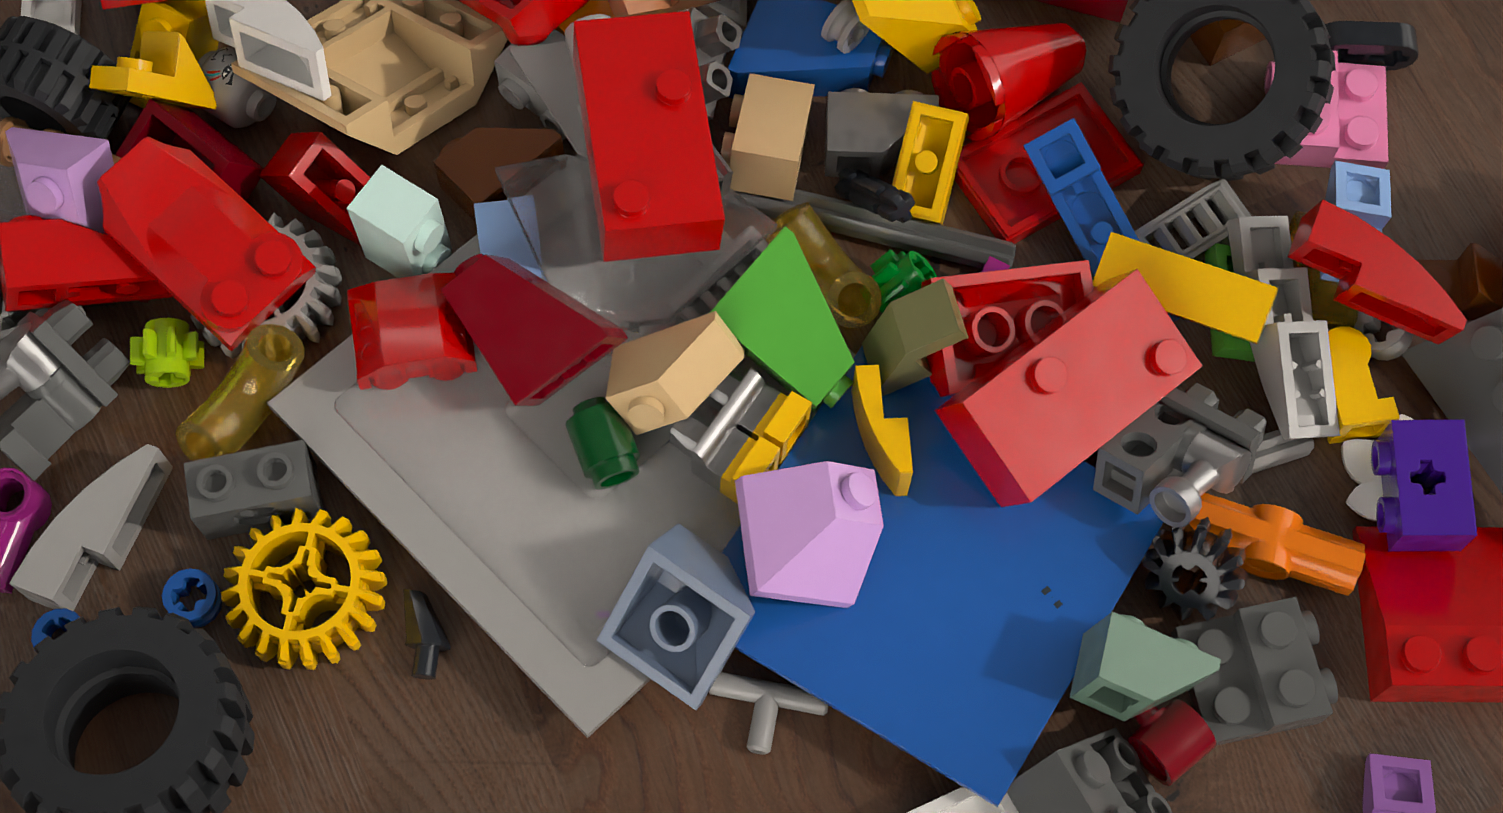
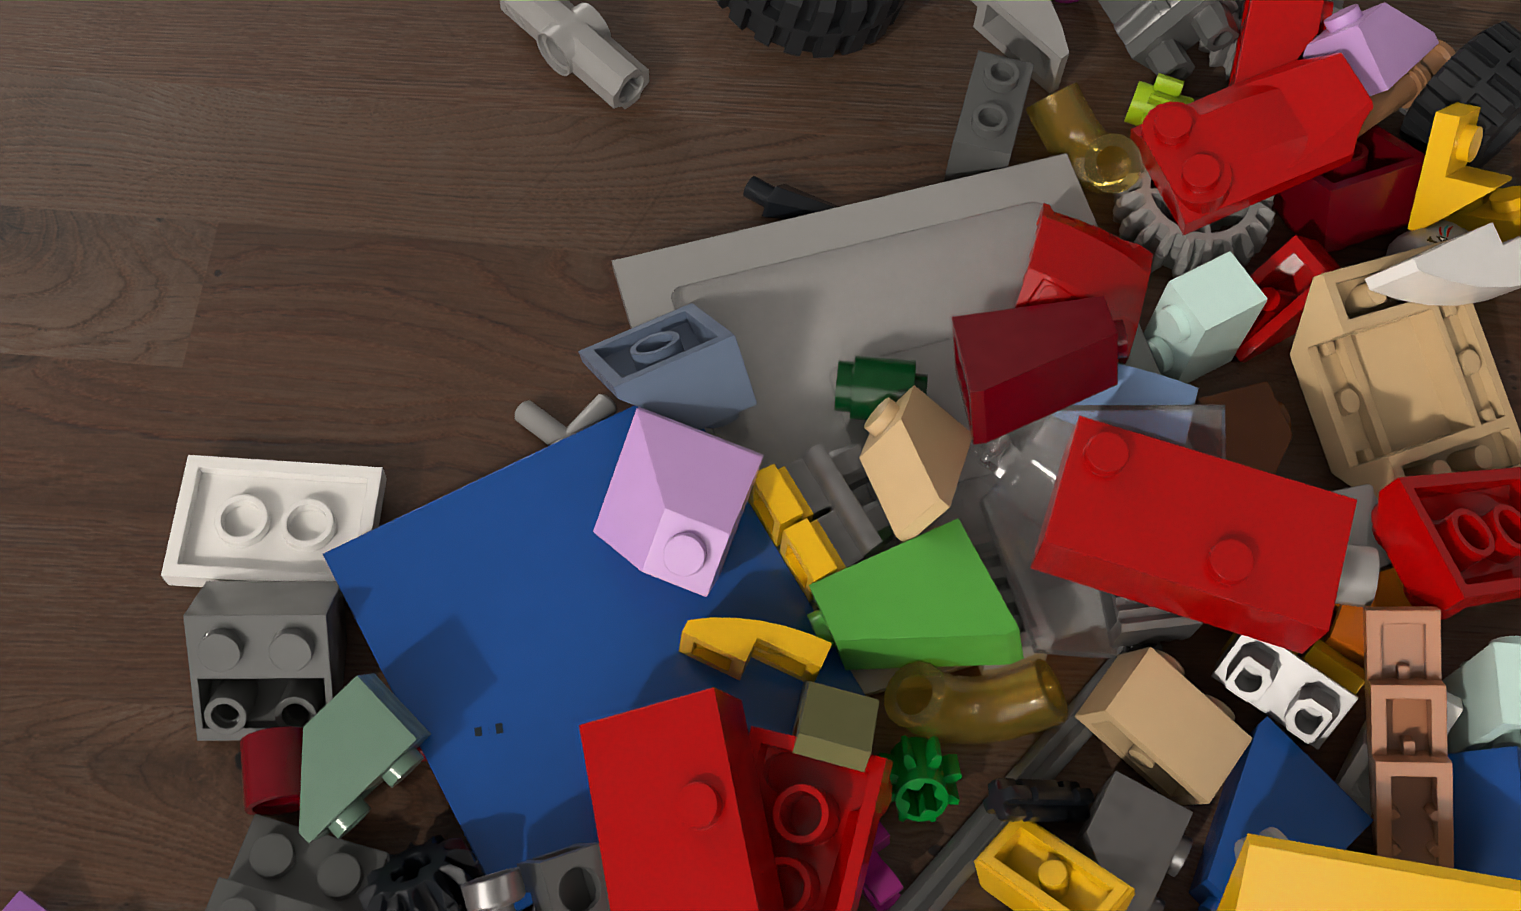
camera: 115 degrees right, 5 degrees down
blue bush [162,568,223,628] -> none
yellow gear [221,508,387,670] -> none

